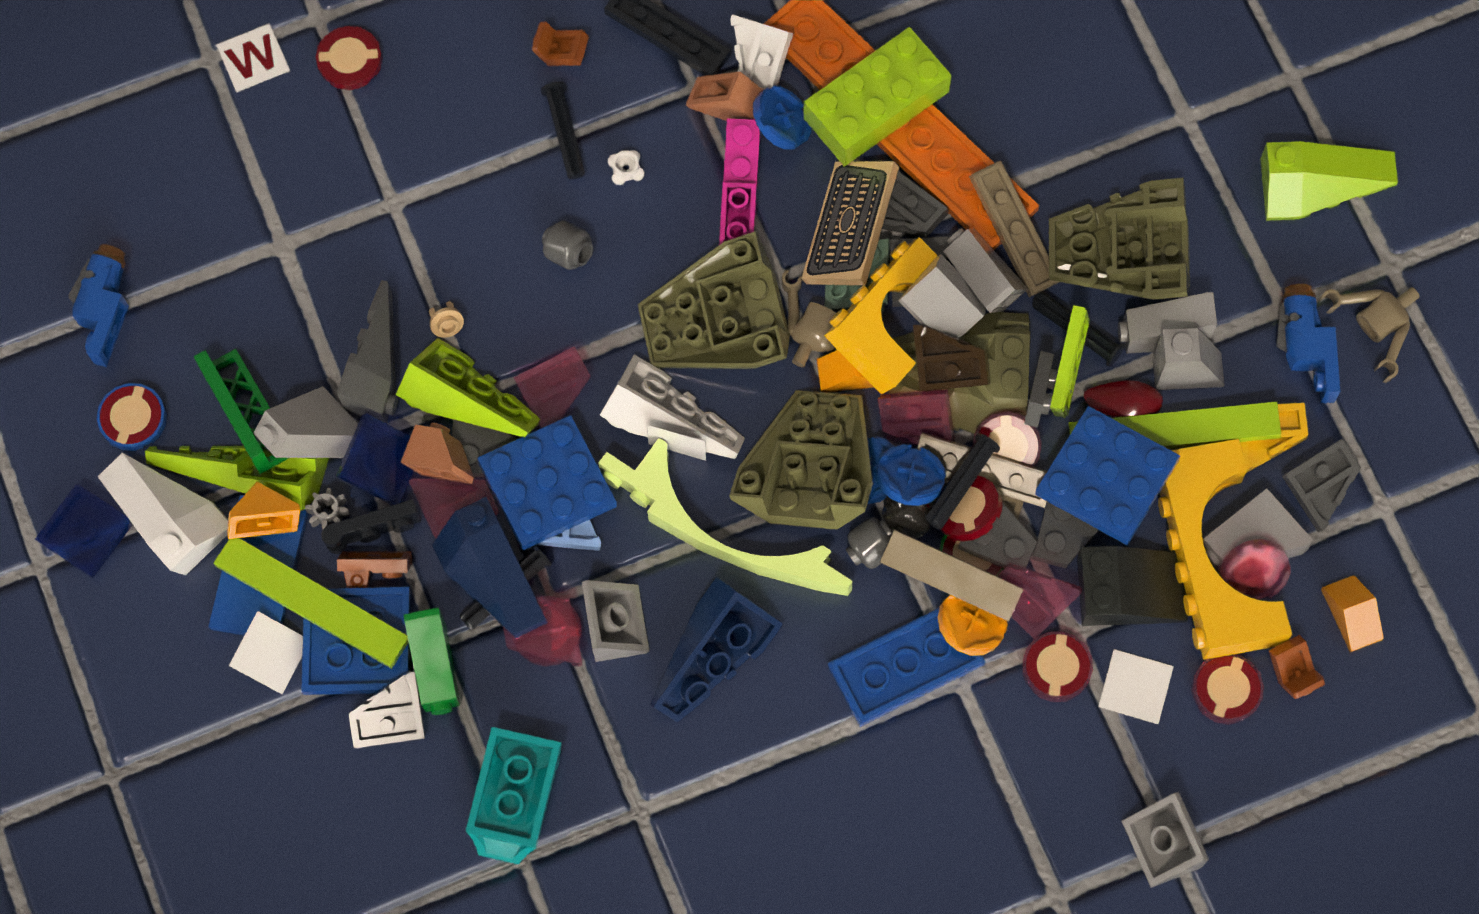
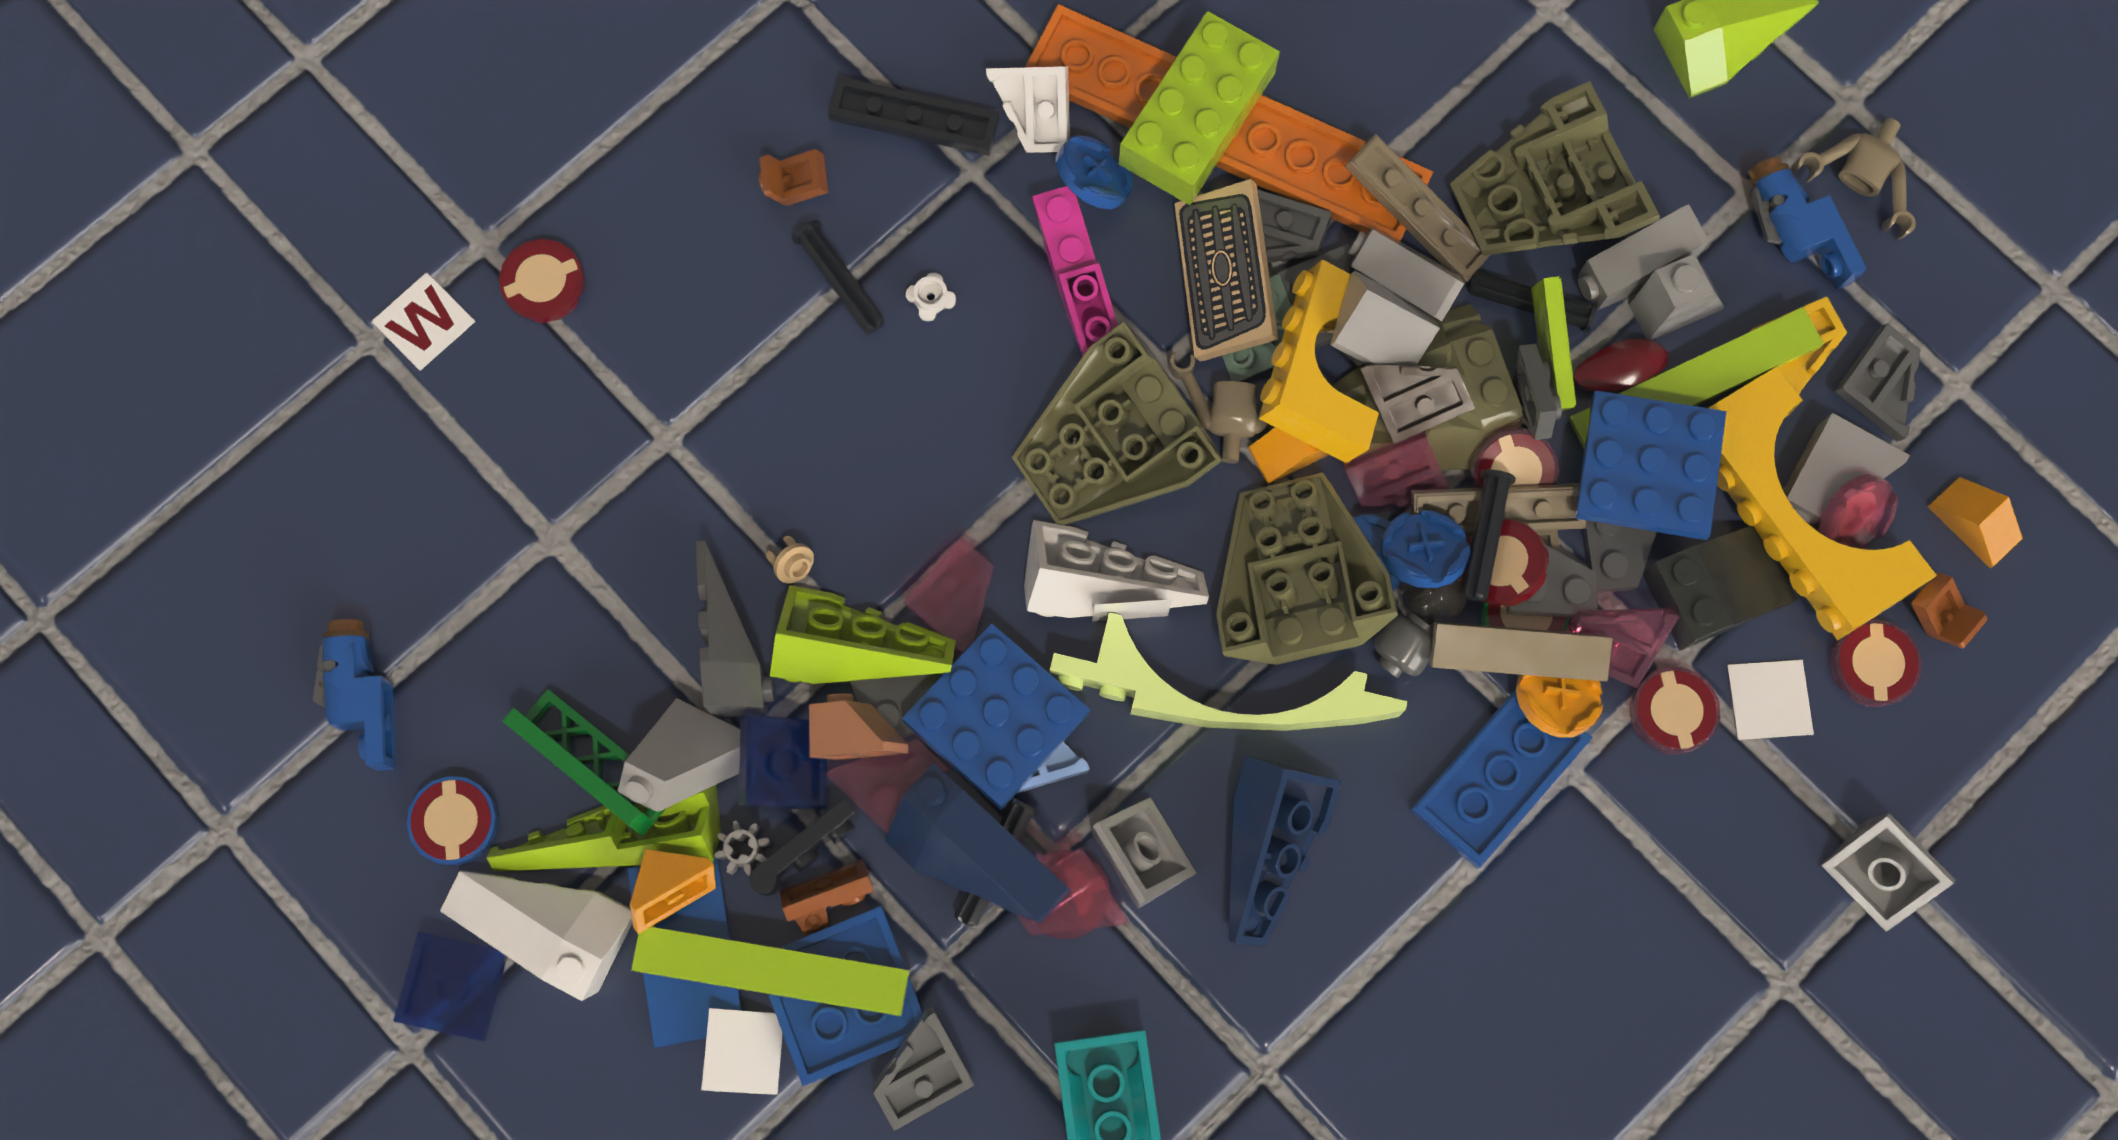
camera: 25 degrees left, 5 degrees up
slope [403,608,460,715] -> none
dark grey head [542,221,593,270] -> none
nougat slope [686,71,763,121] -> none

